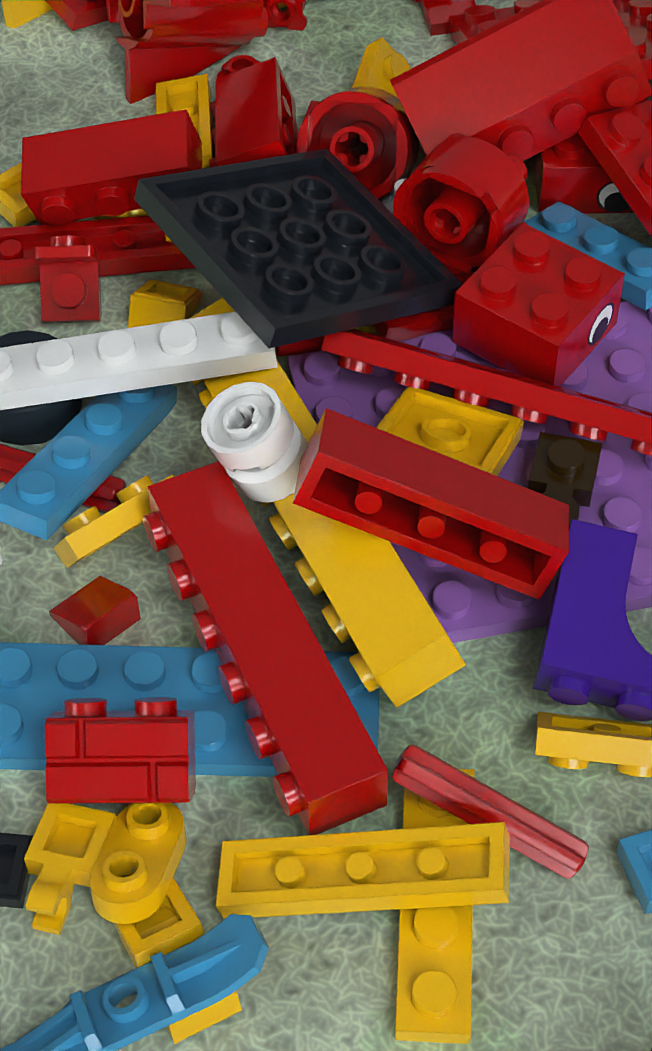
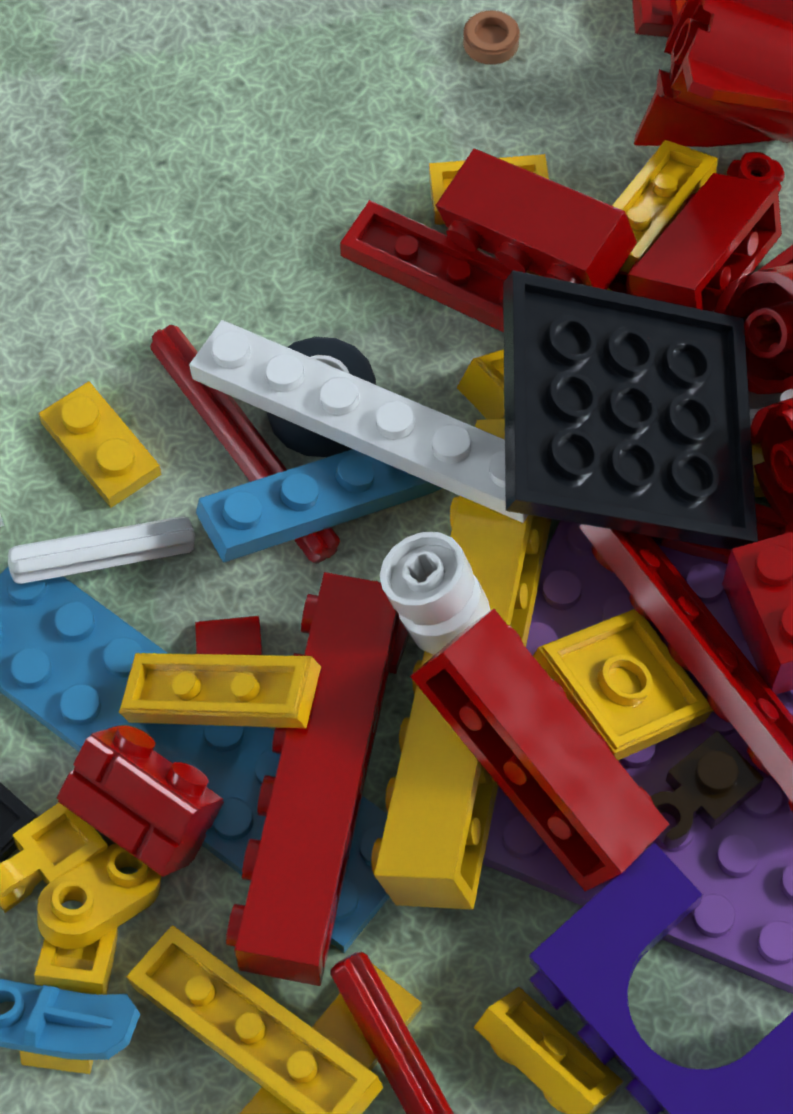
camera: 35 degrees right, 10 degrees up
red bracket [35,236,102,323] -> none
yellow plate [53,474,174,568] -> none
none -> yellow tile [119,653,321,728]

